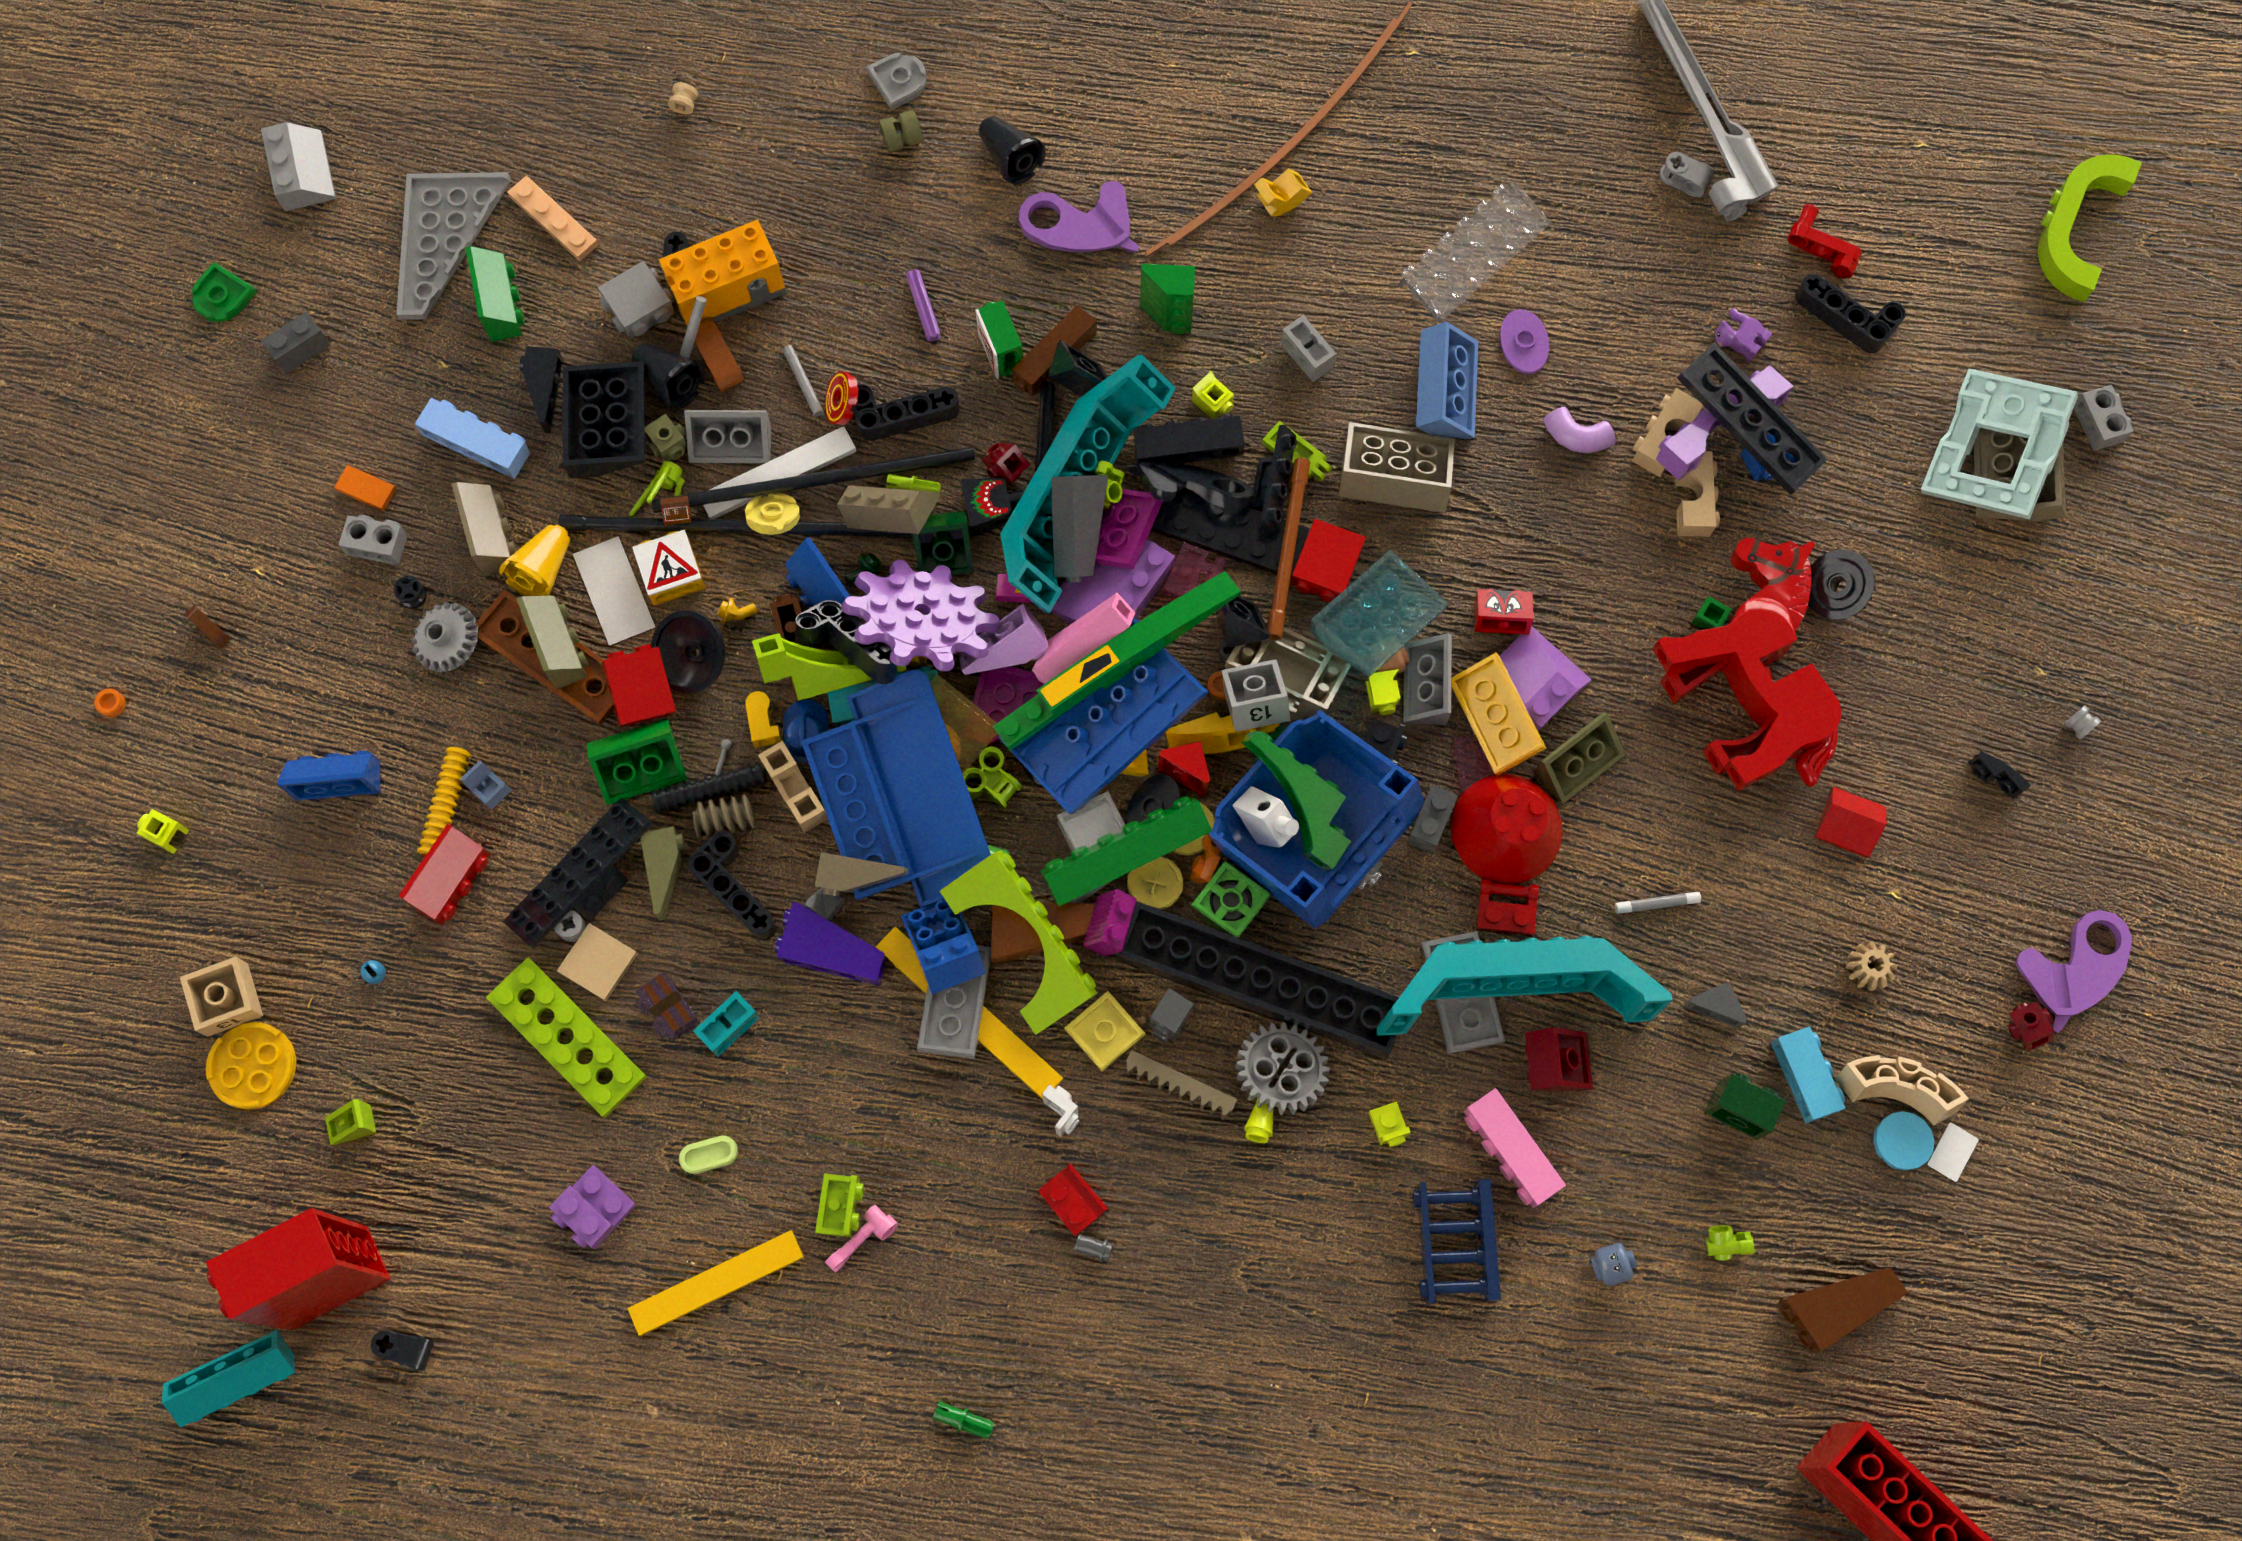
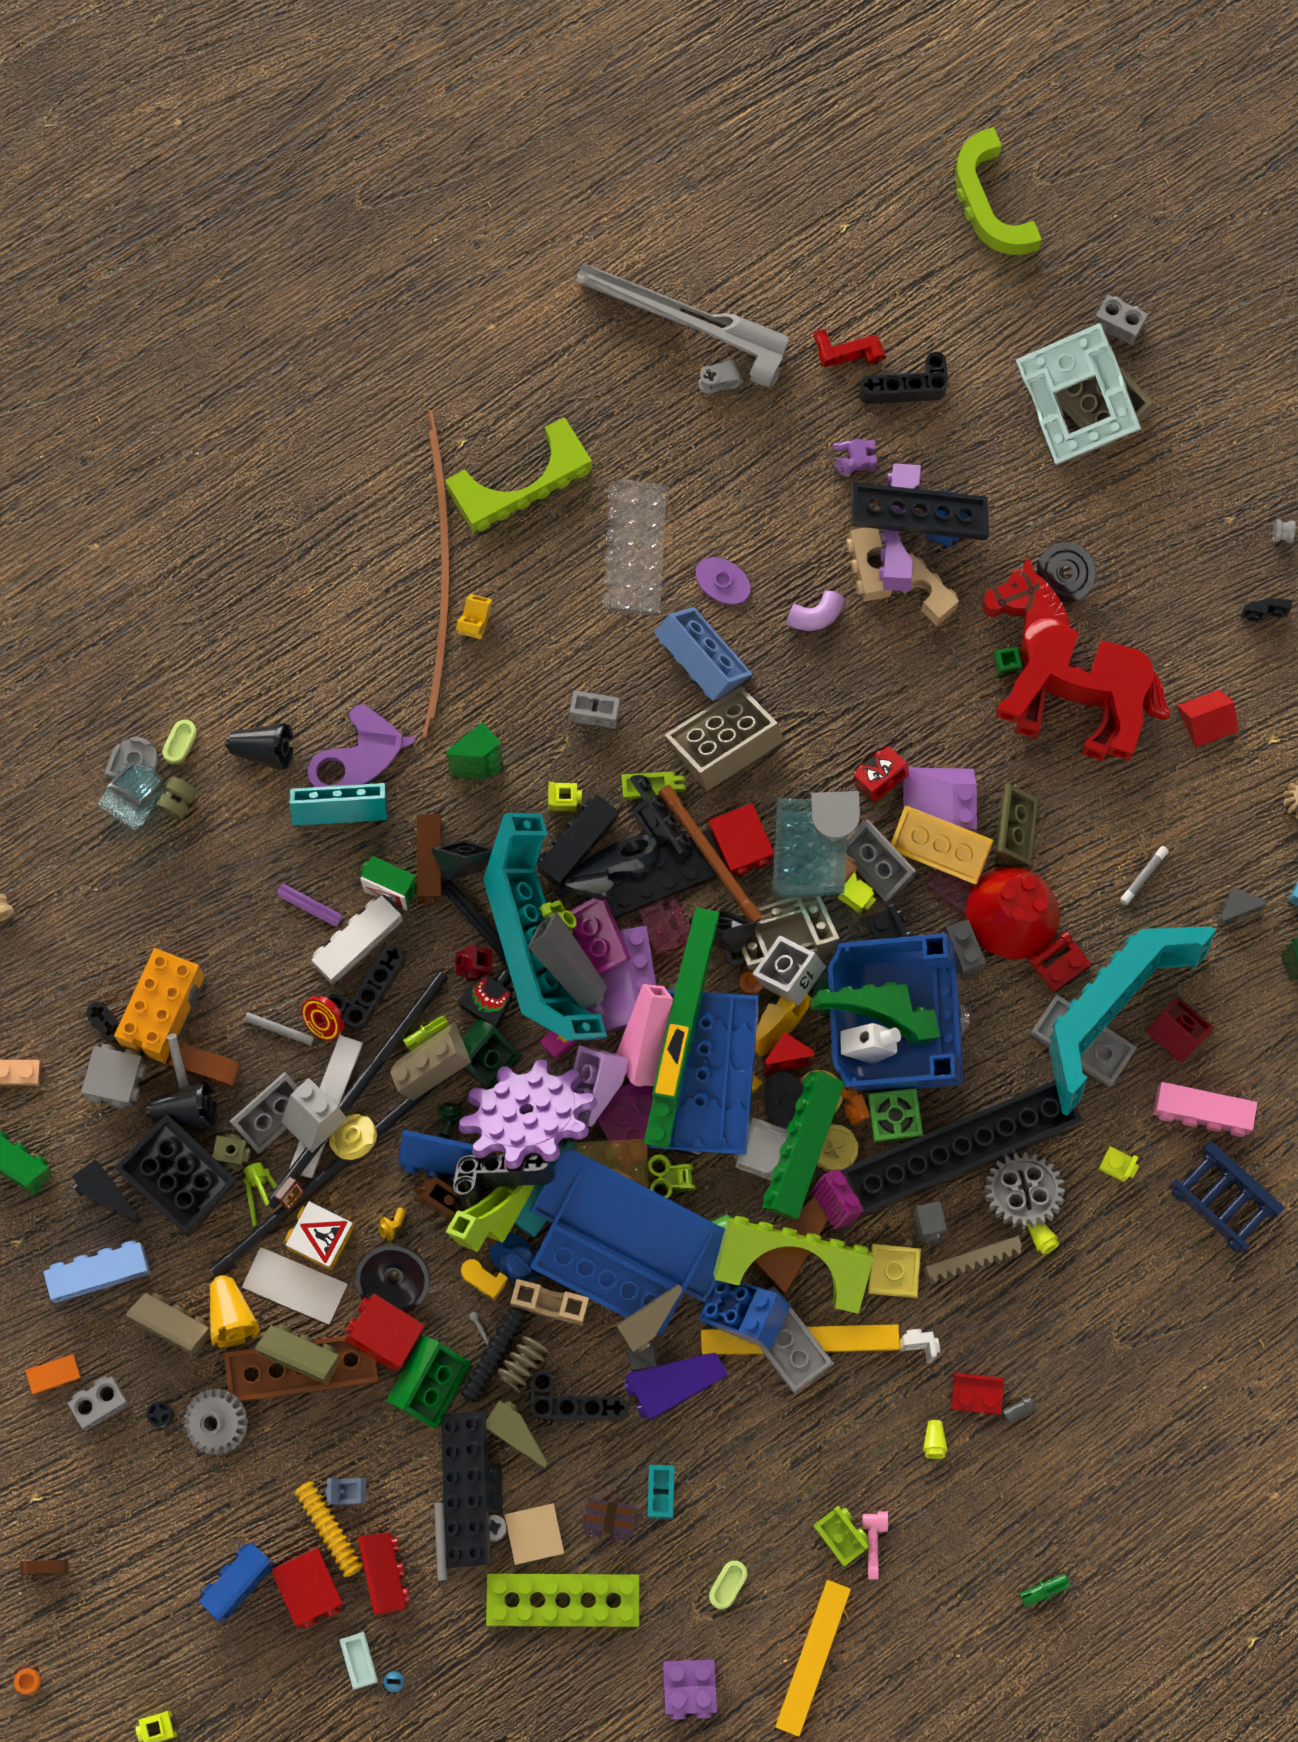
camera: 45 degrees left, 0 degrees up
none -> clear light blue piece [97,763,165,831]
none -> yellowish green tile [162,720,197,765]
none -> red brick [271,1547,344,1630]
none -> light grey slope [281,1078,347,1153]
none -> teal brick [290,783,387,826]
none -> white brick [311,895,403,985]
none -> light aqua tile [339,1632,378,1690]
none -> light grey bar [434,1503,447,1581]
none -> lime arch [445,417,592,533]
none -> light grey tile [811,791,860,840]
none -> neon yellow cone [923,1420,948,1459]

